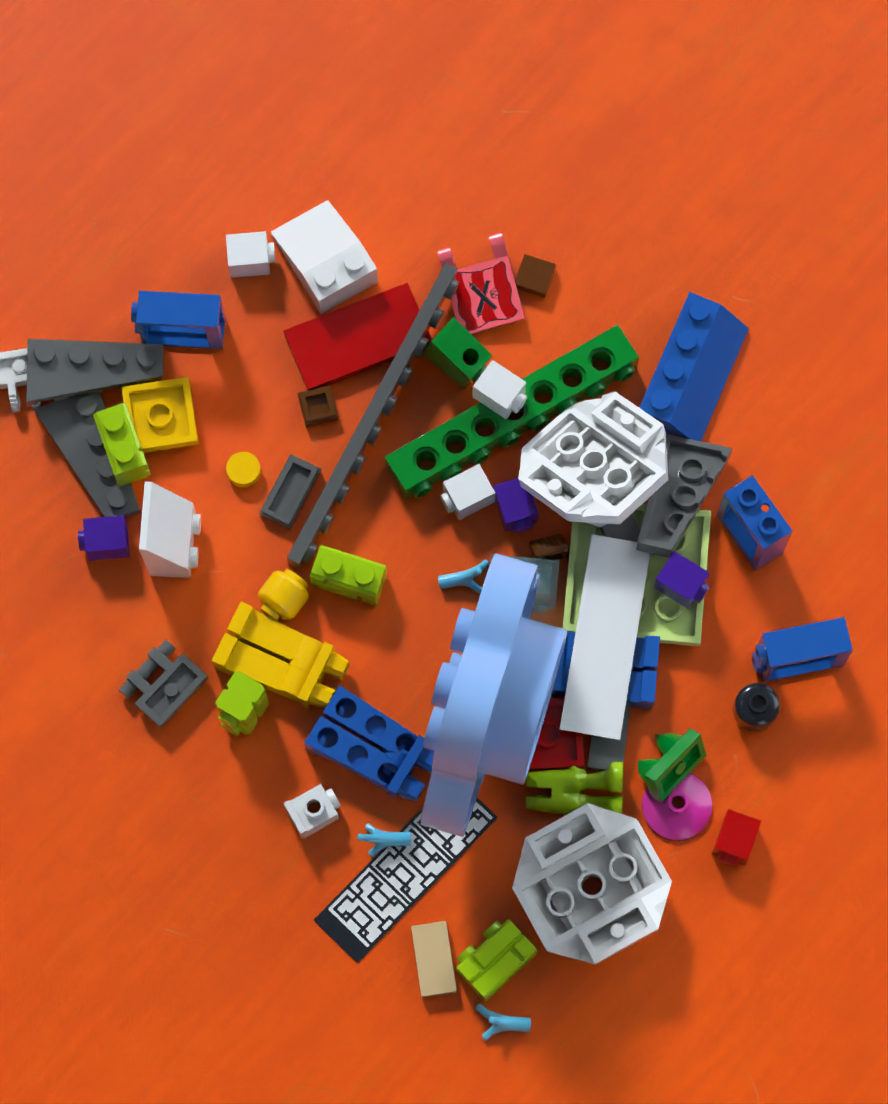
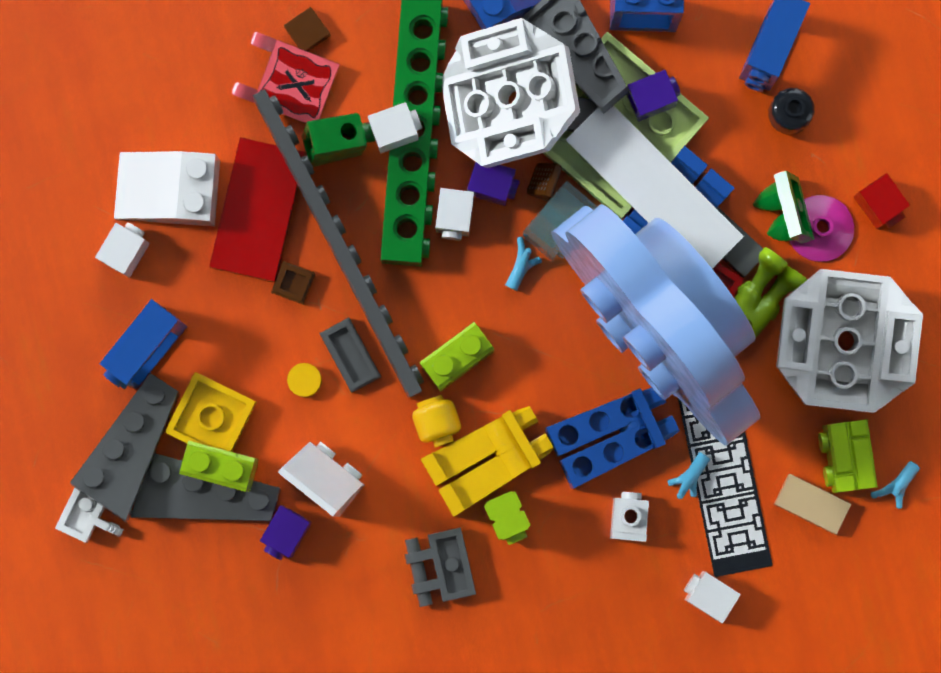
camera: 55 degrees left, 10 degrees up
none -> white brick [684,571,741,624]

